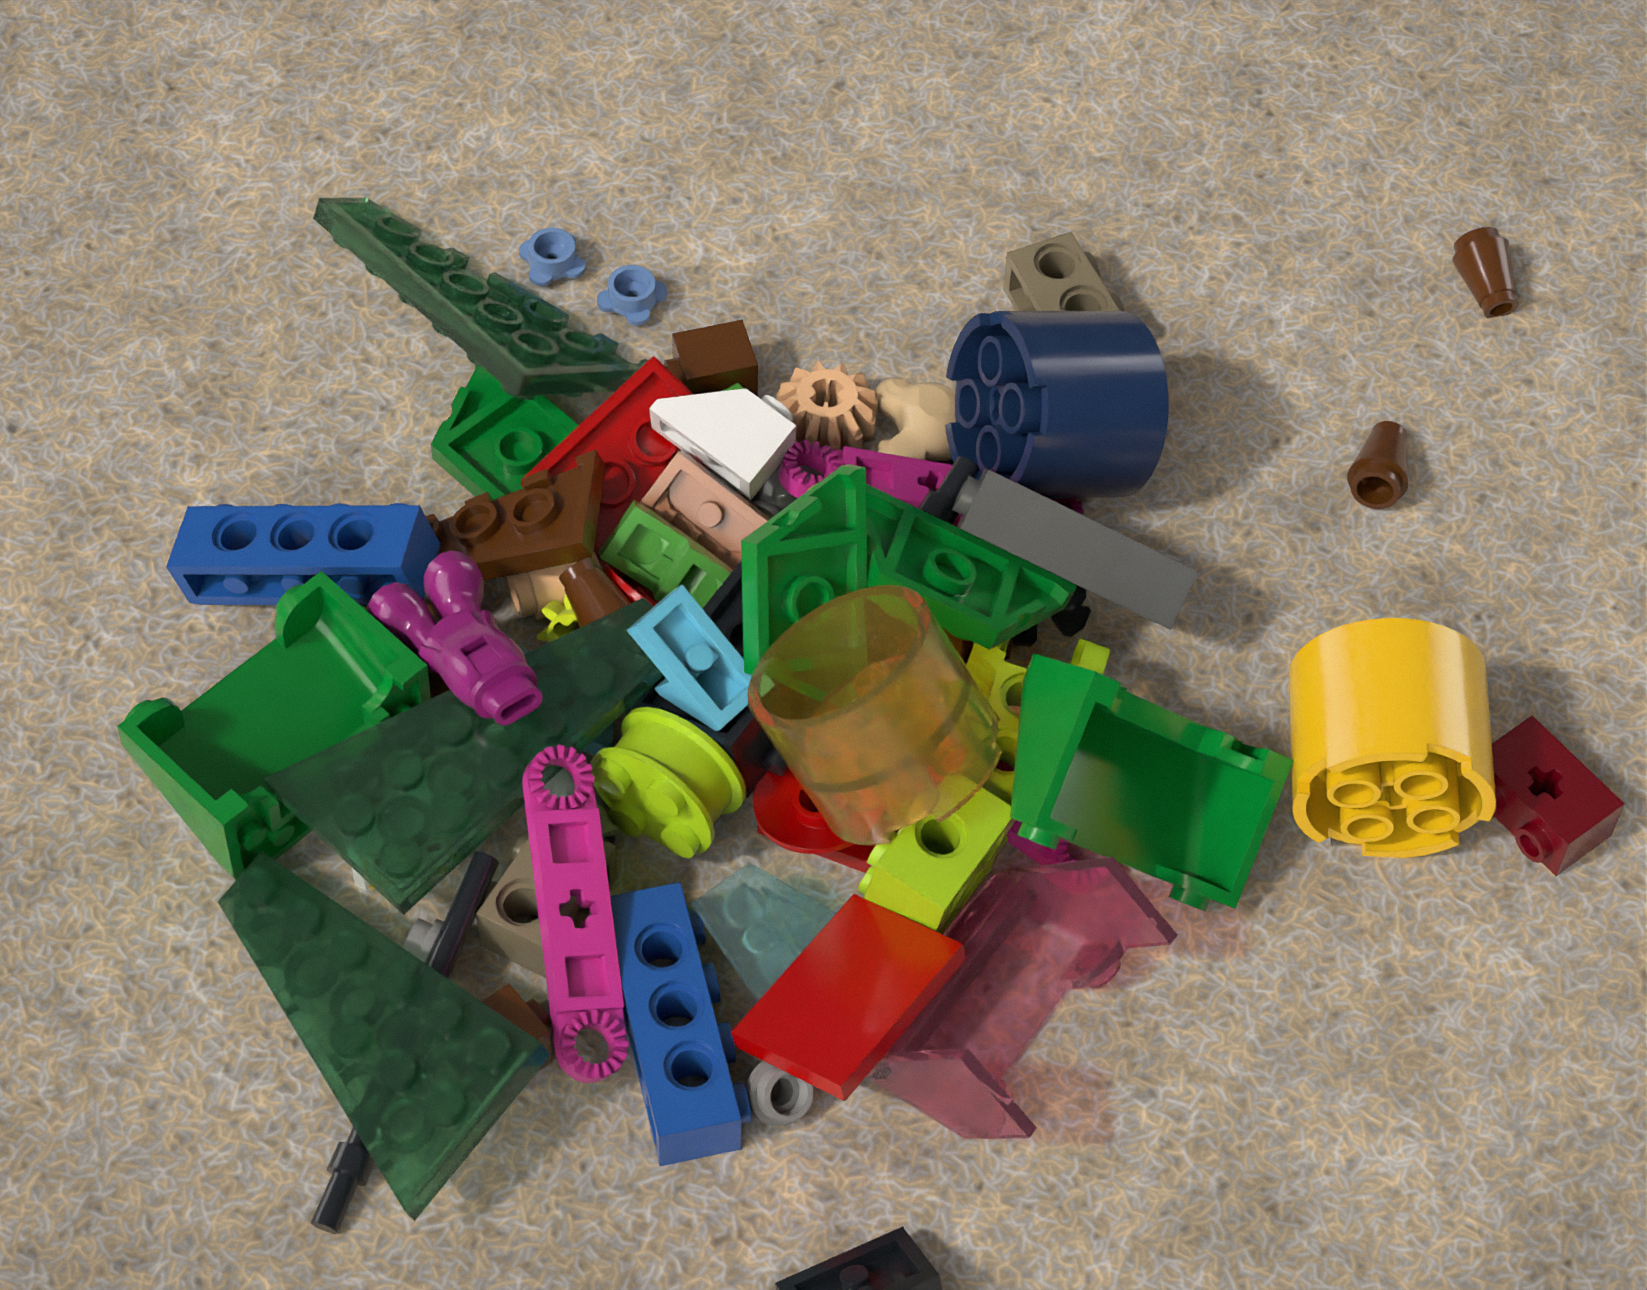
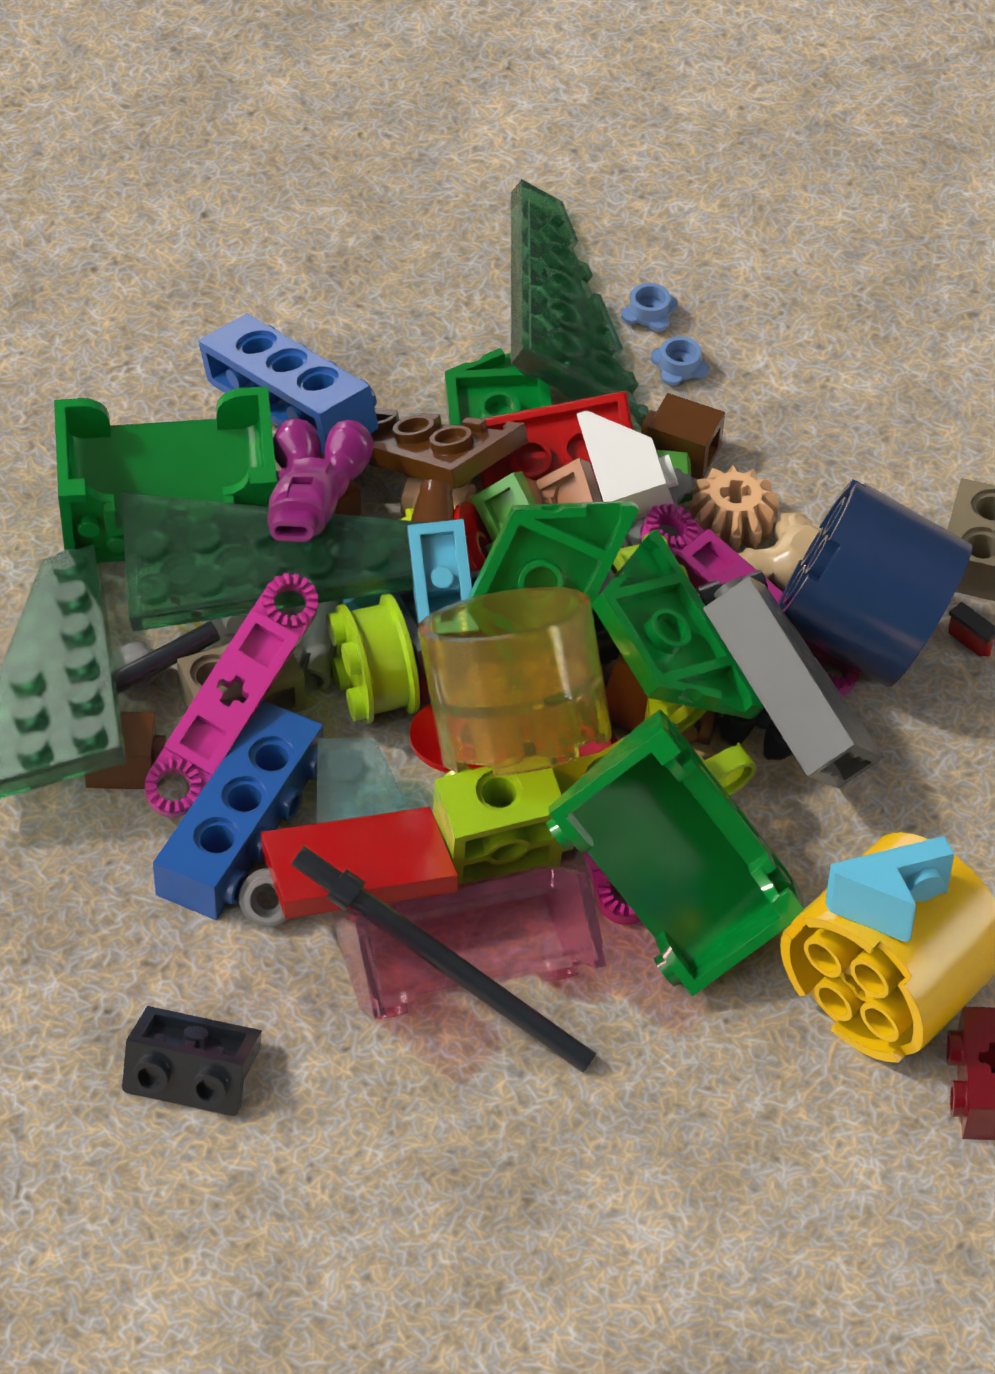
camera: 40 degrees right, 5 degrees down
none -> black bar [291,846,597,1073]
none -> medium azure slope [825,836,954,942]

